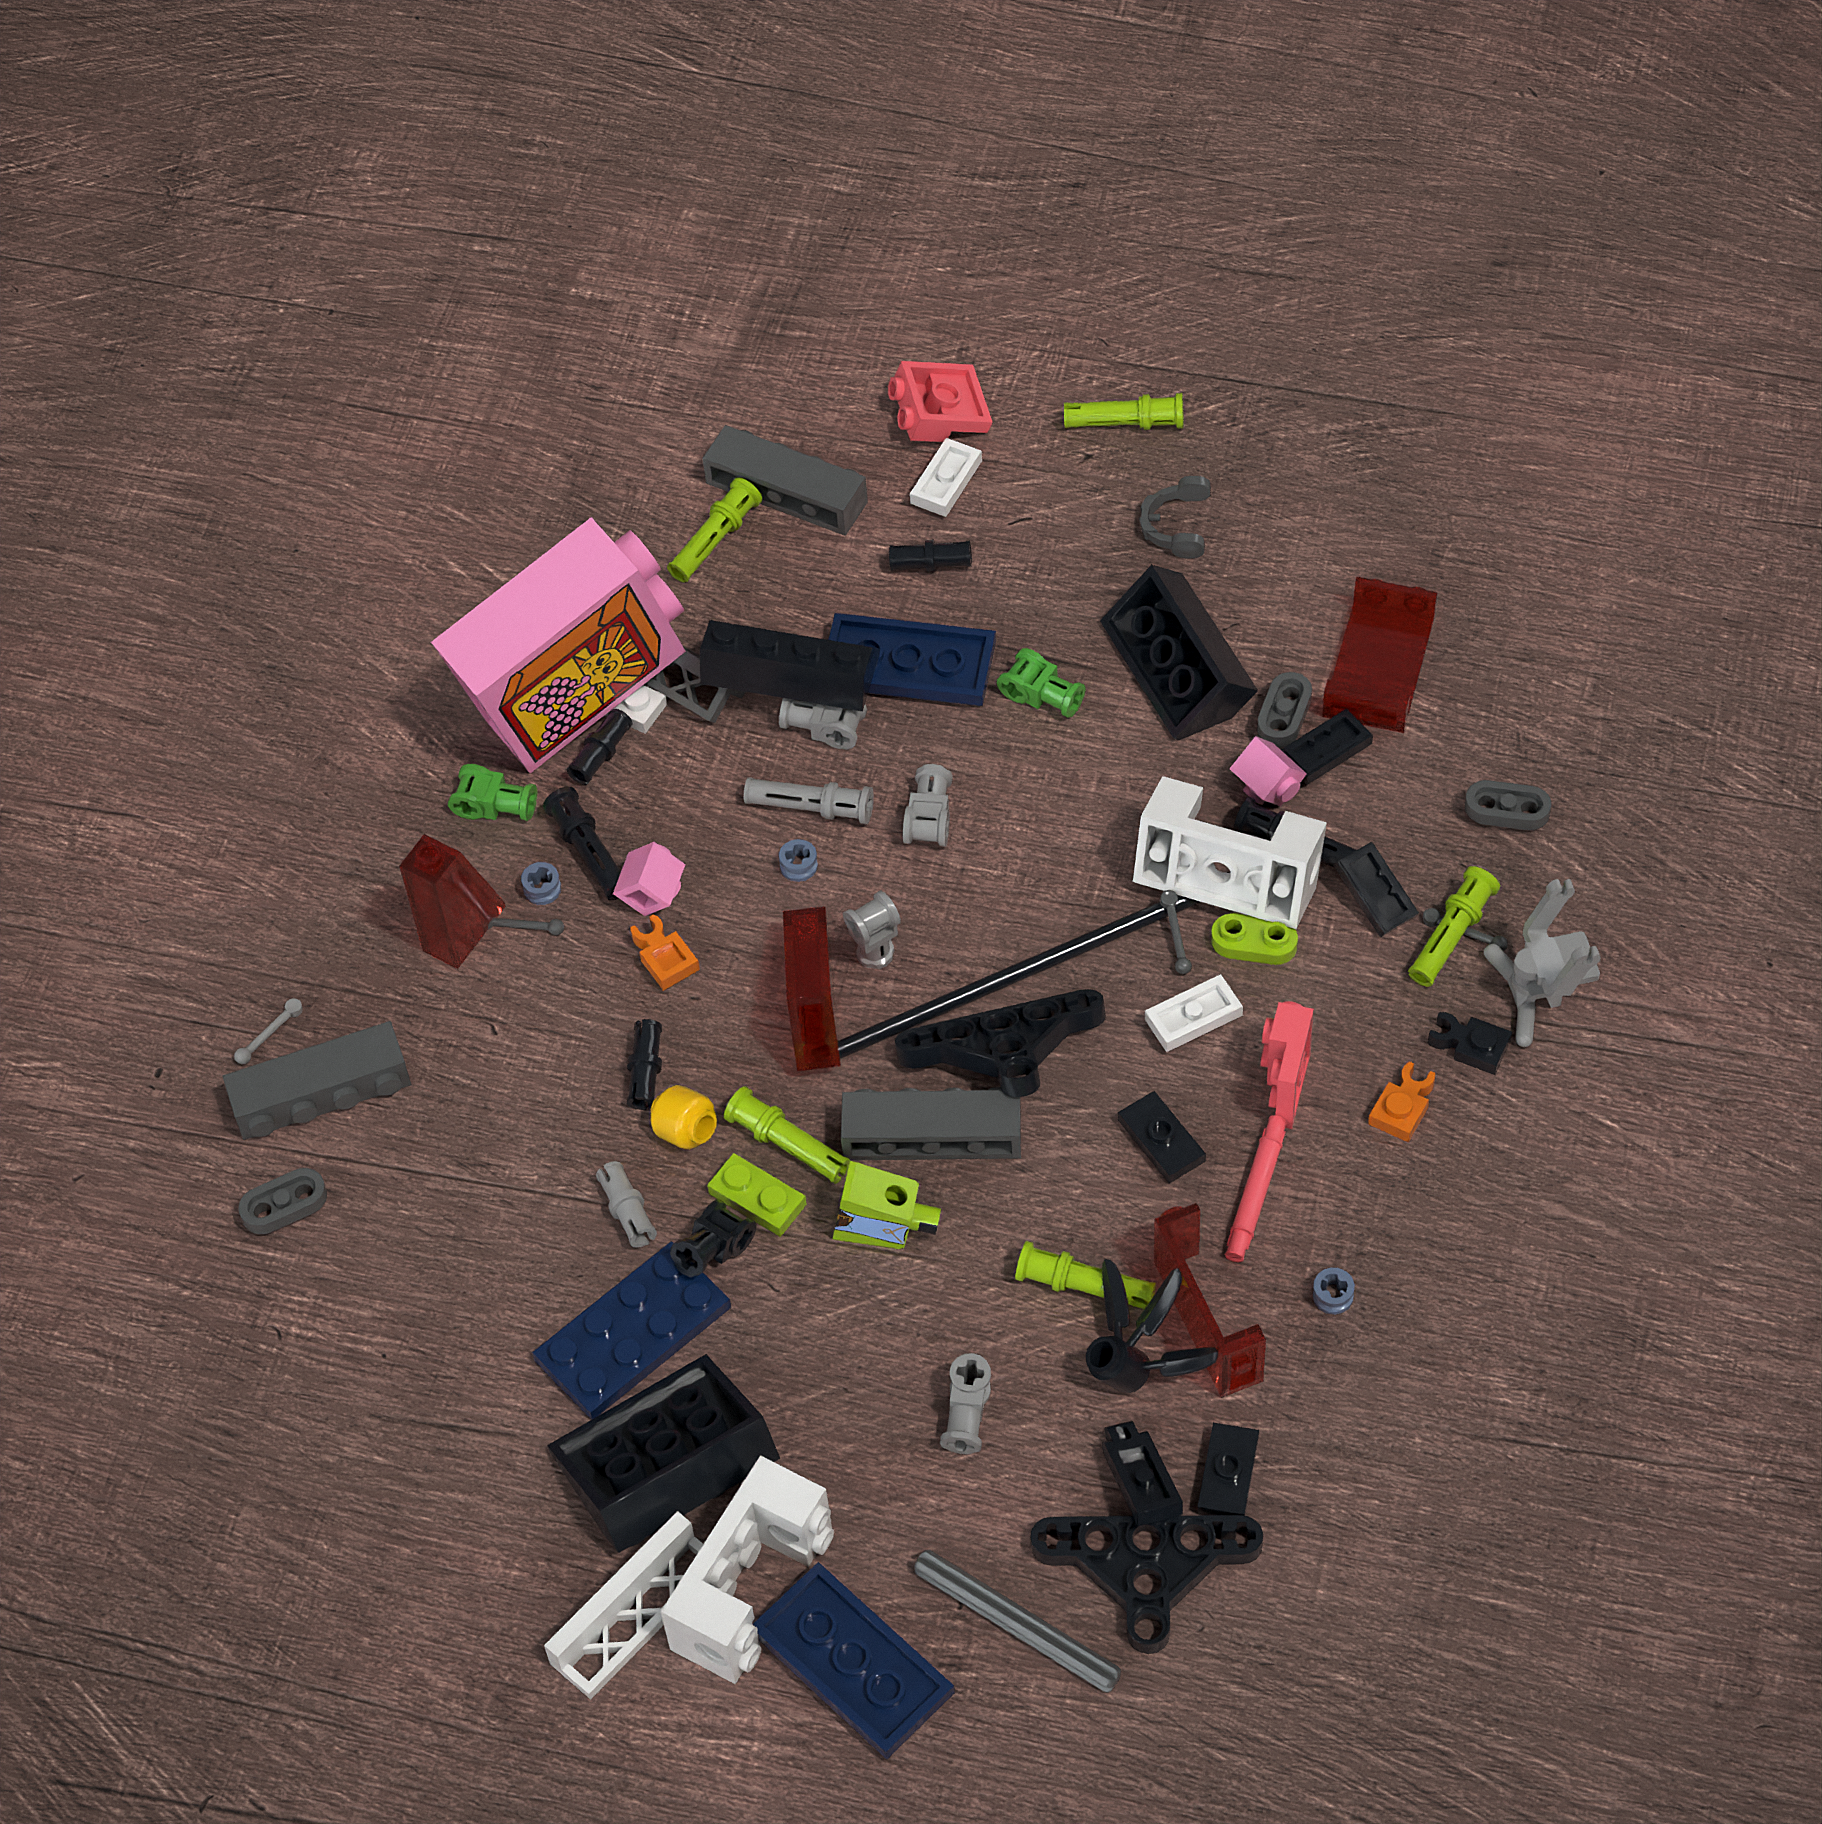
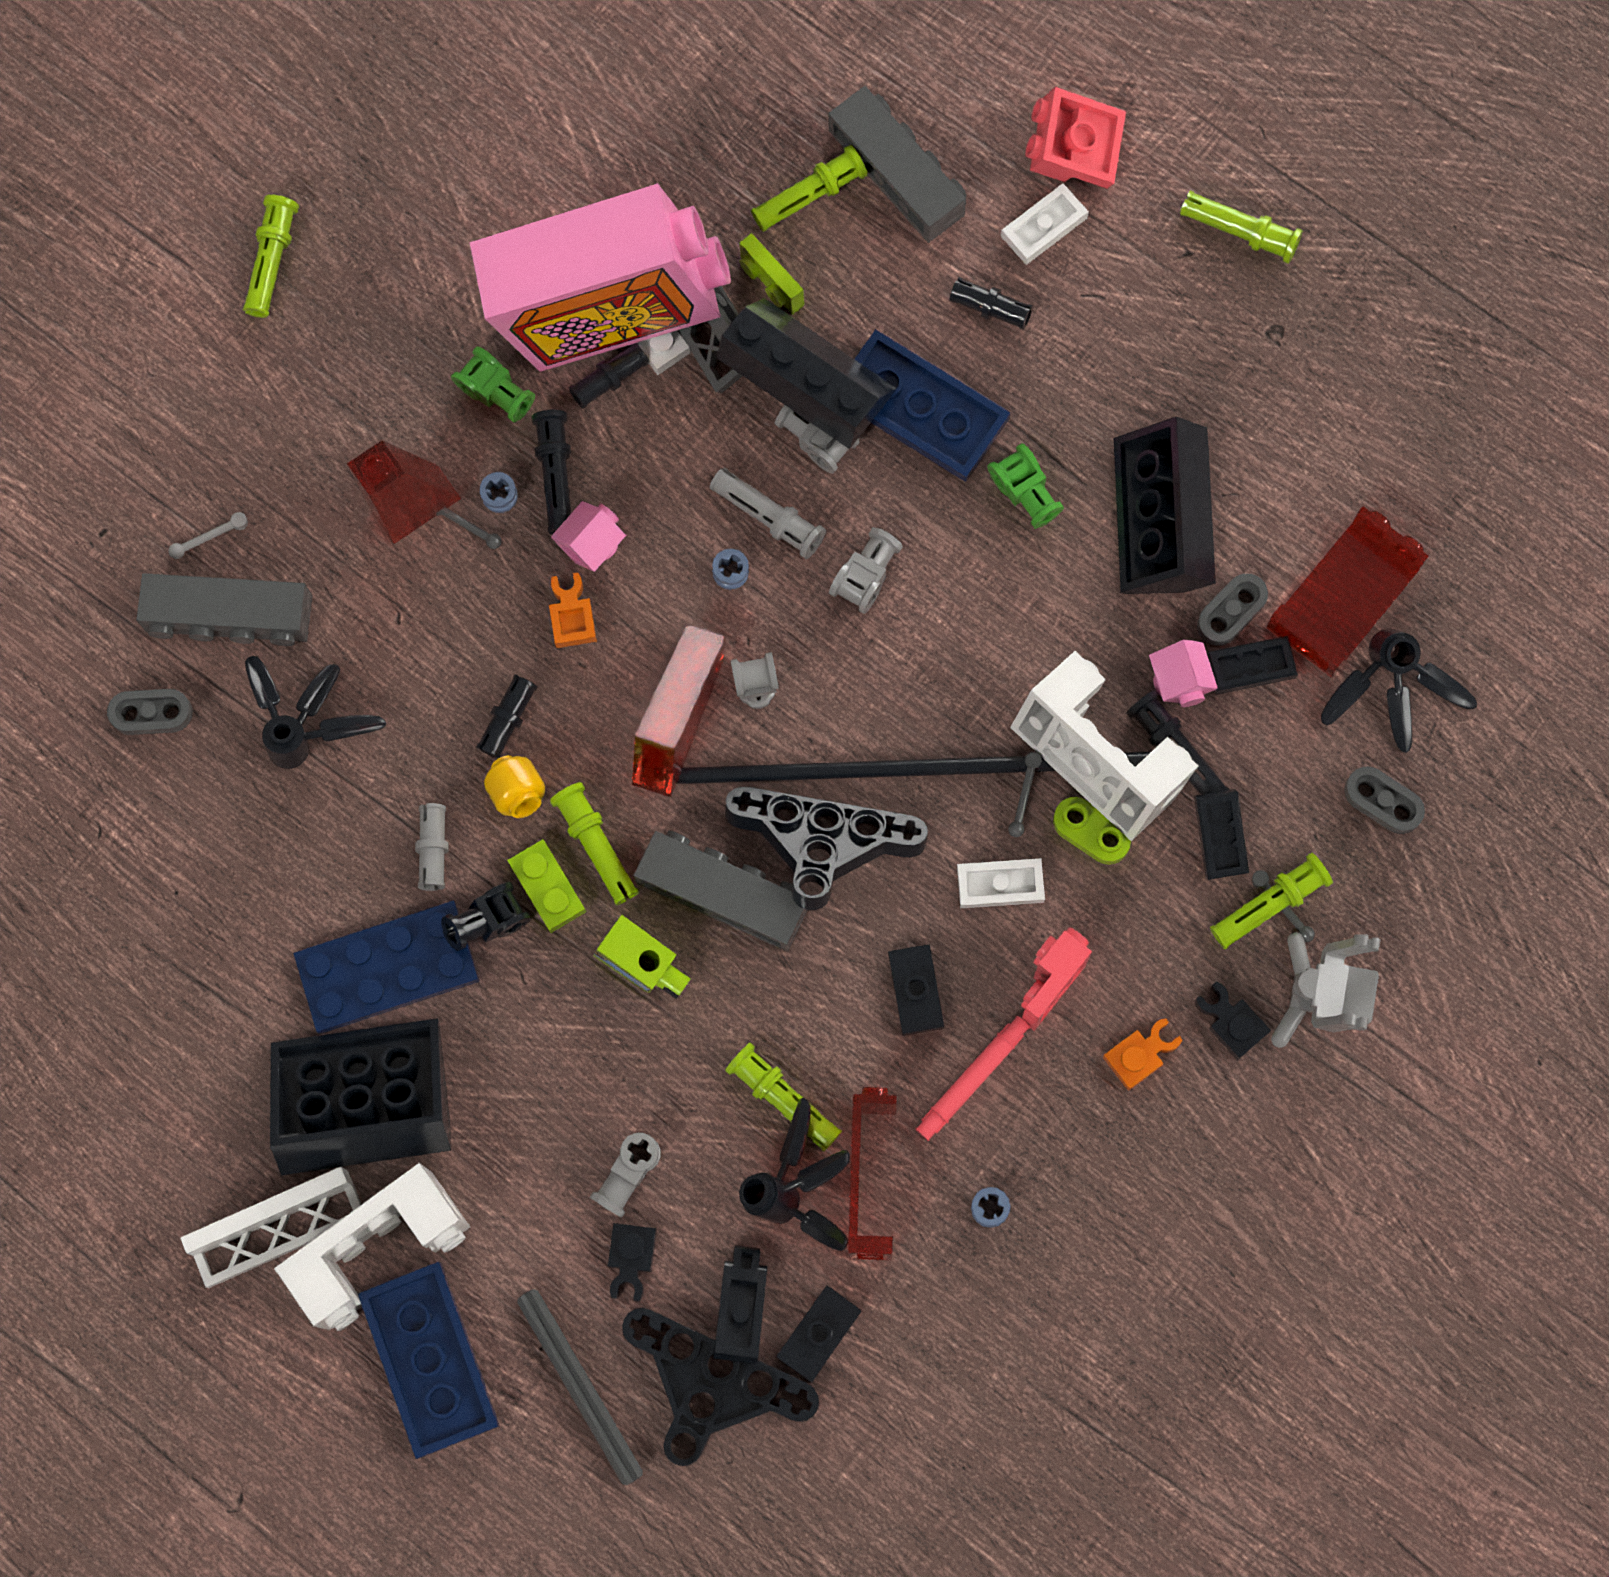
camera: 25 degrees right, 20 degrees up
dark grey piece [1139,476,1211,559] -> none
none -> lime pin [243,195,299,318]
none -> black plant [245,655,387,769]
none -> black plate [608,1223,657,1302]
none -> lime plate [739,233,804,315]
none -> black plant [1321,628,1477,753]

